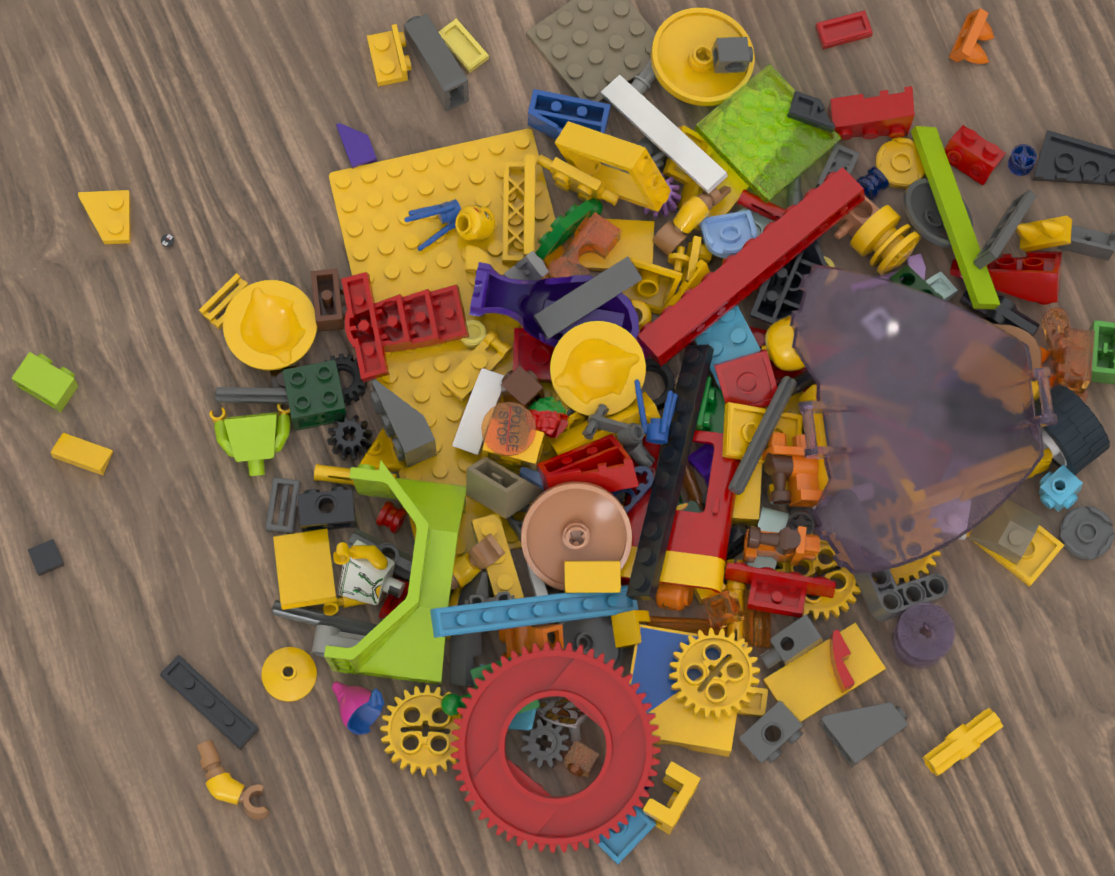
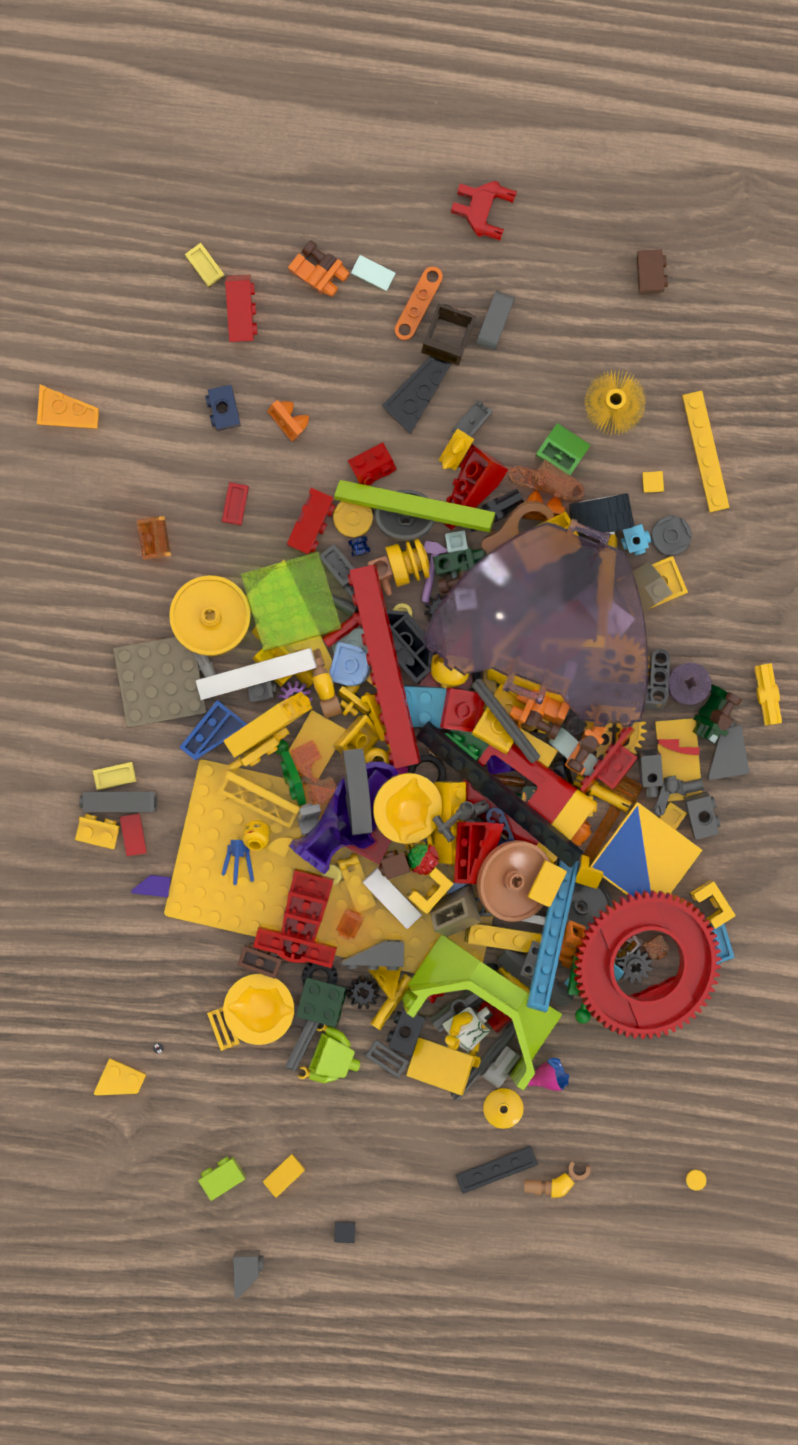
camera: 65 degrees left, 15 degrees up
yellow gear [380,685,462,777] -> none
medium nougat piece [451,533,505,591] -> none
clear orange piece [481,402,536,456] -> none
blue plant [634,379,678,444] -> none
yellow gear [669,628,760,720] -> none
clear orange plate [704,590,744,629] -> none
dark grey brick [712,37,753,73] -> none
black tile [786,91,835,133] -> none
dark grey tile [974,190,1037,269] -> none
clear blue wheel [1008,144,1037,176] -> none
none -> red tile [120,813,147,856]
none -> clear orange slope [336,908,365,940]
none -> dark grey pin [653,775,704,816]
none -> dark green hips [692,684,742,744]

